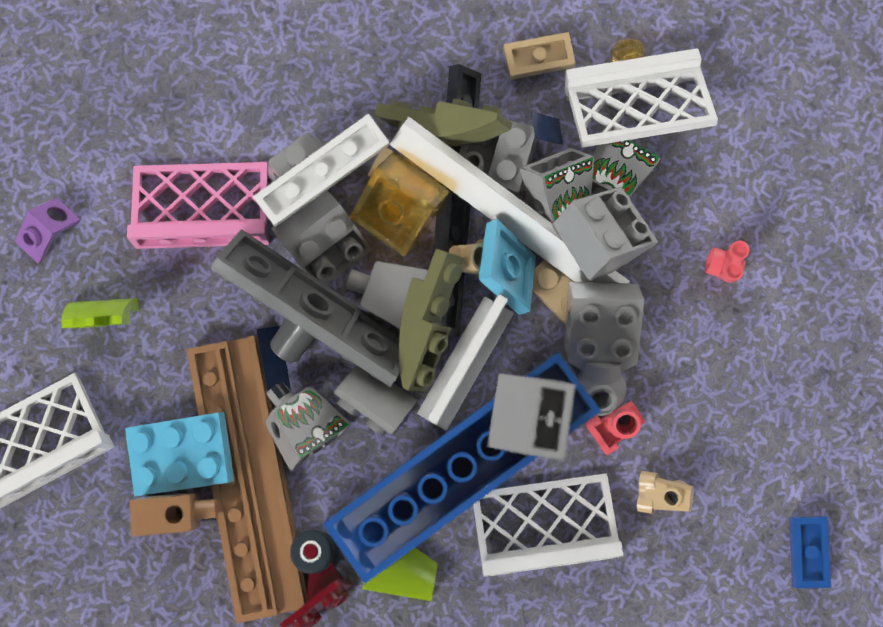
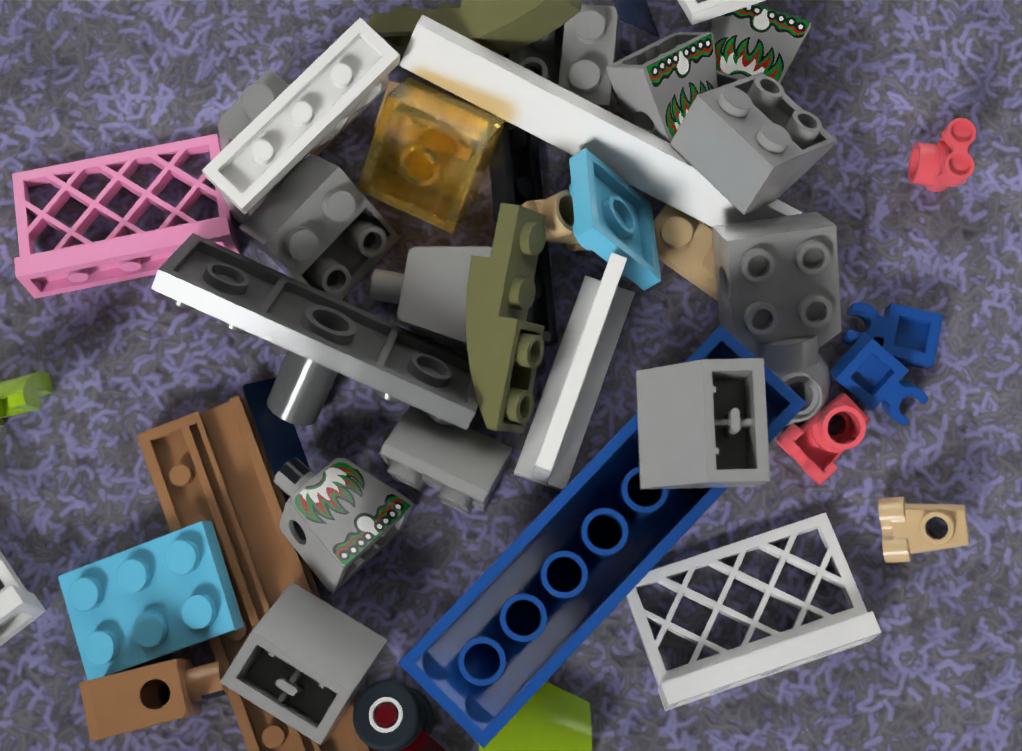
camera: 10 degrees left, 5 degrees down
none -> light grey slope [220,582,389,745]
none -> blue plate [829,332,928,425]
none -> blue plate [841,302,943,369]

